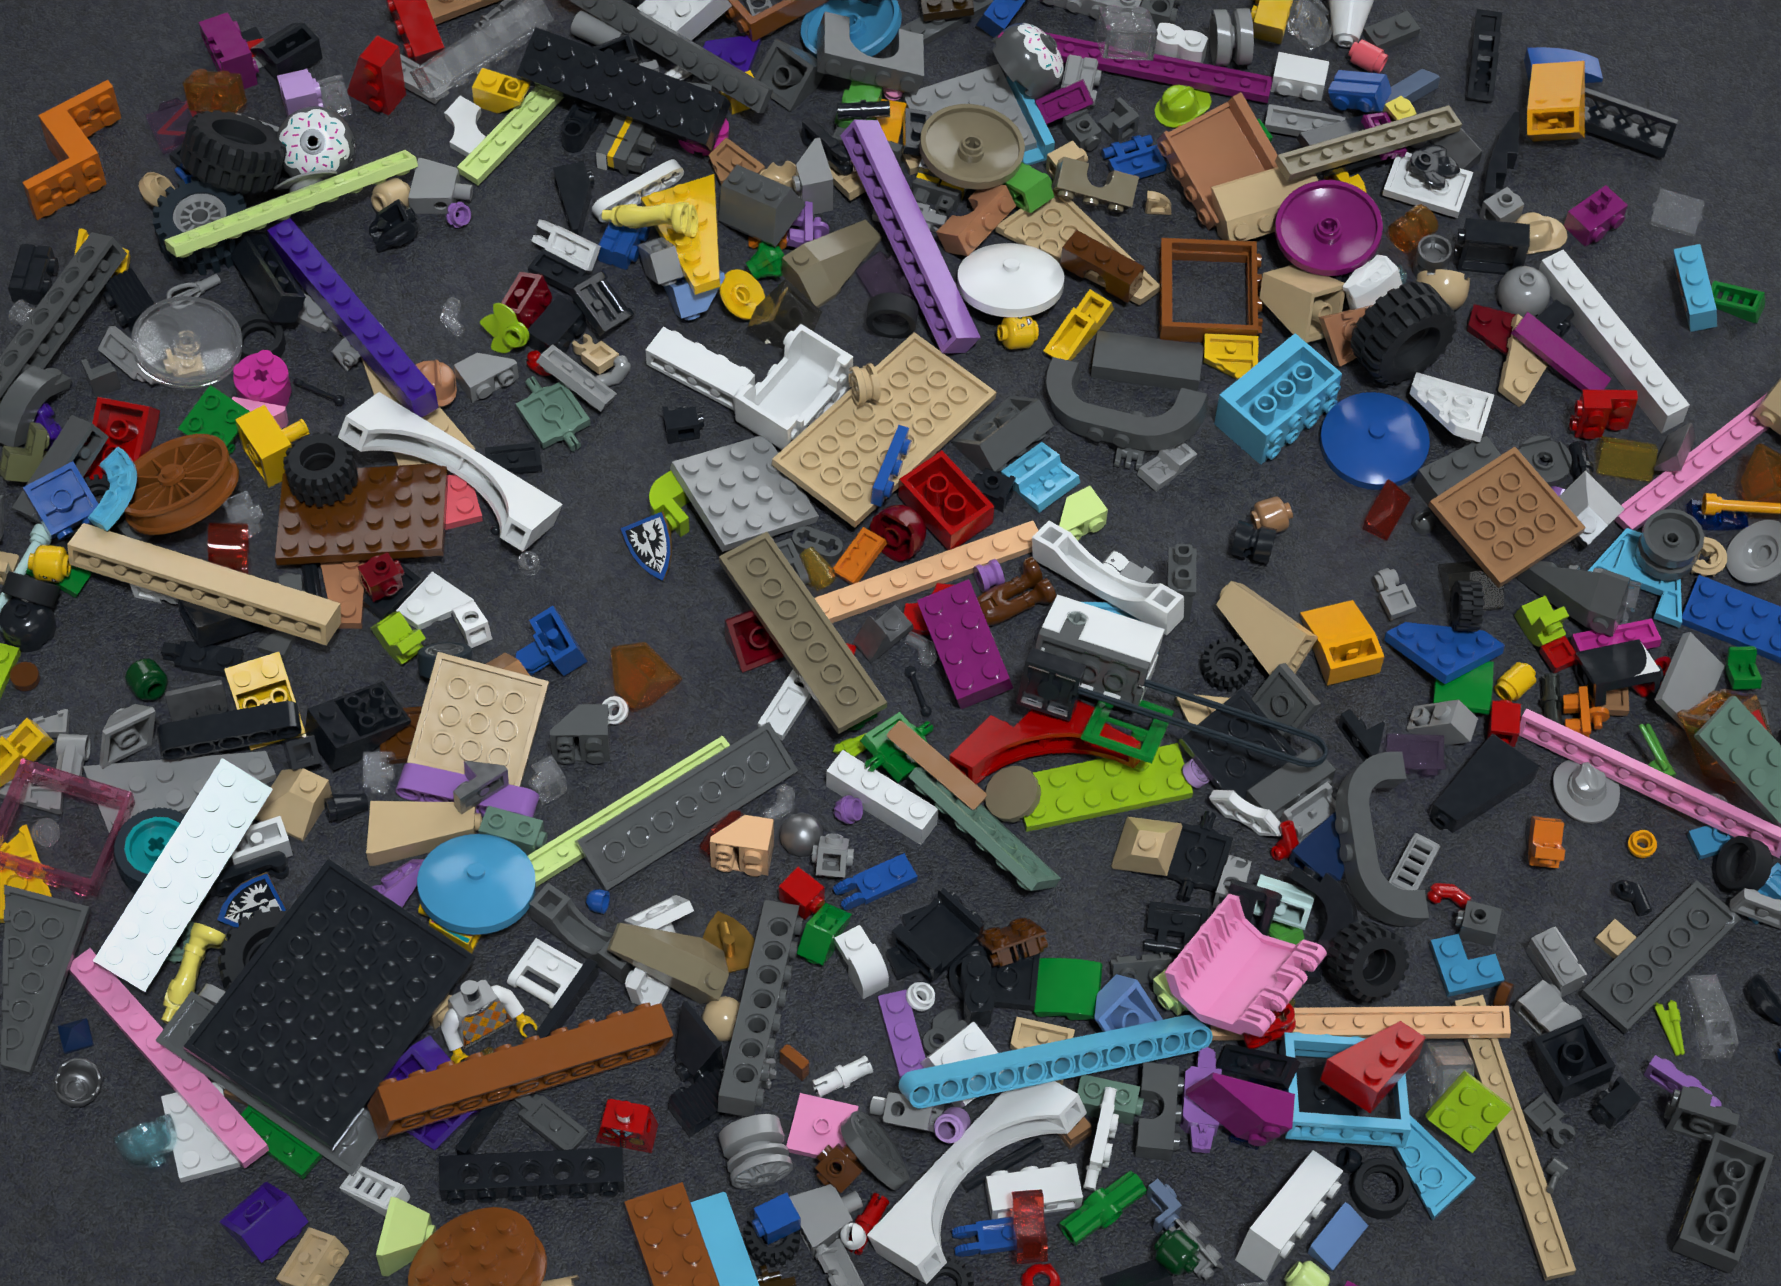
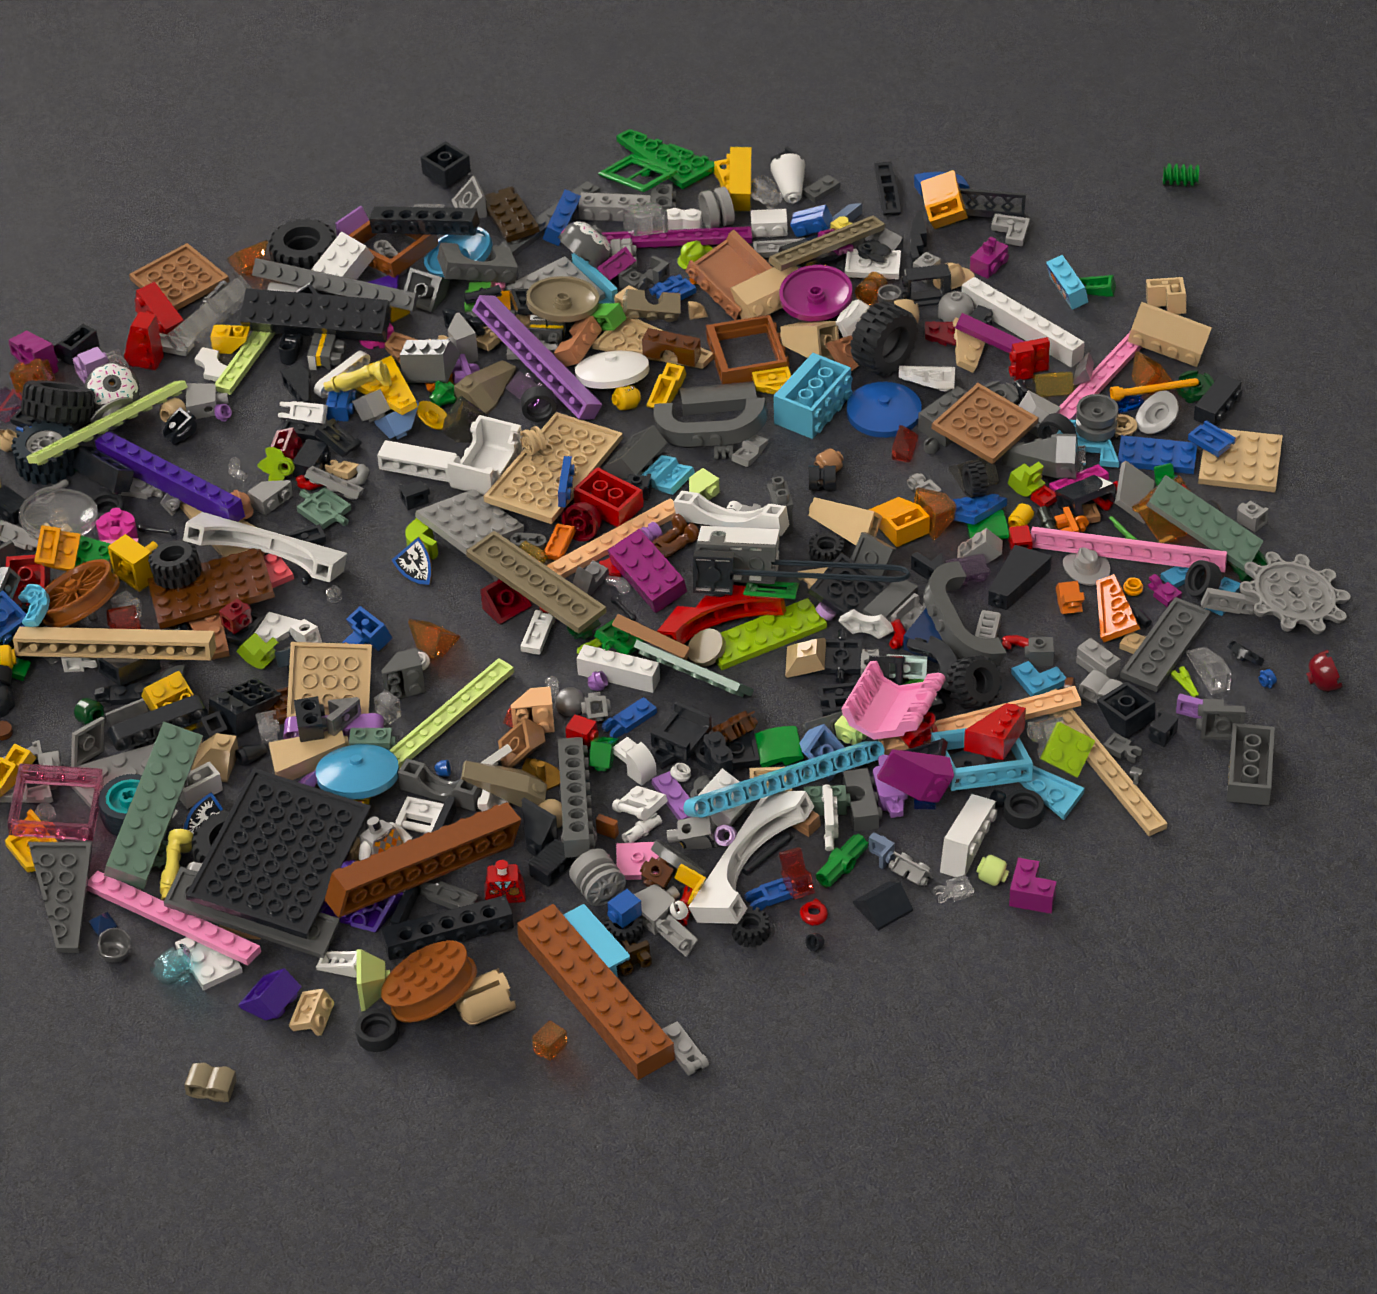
camera: 10 degrees left, 15 degrees down
black plate [209,851,290,898] -> none
green plate [241,1106,323,1180] -> none
dark grey plate [575,722,798,891] -> none
white brick [985,1162,1083,1220] -> none
dark green head [1154,1230,1200,1275] -> none
medium blue slope [1308,1202,1368,1272] -> none
coral brick [1348,39,1388,73] -> none
clear piece [1650,188,1705,237] -> none
none -> light orange slope [34,525,81,571]
none -> black brick [294,696,328,742]
none -> medium nougat slope [498,717,546,768]
none -> white plate [612,786,668,820]
none -> yellow bracket [675,864,706,905]
none -> clear orange slope [914,487,957,540]
none -> light grey plate [991,214,1030,246]
none -> black tyre [1038,413,1076,440]
none -> orange wing [1096,574,1140,642]
none -> magenta plate [1148,574,1182,608]

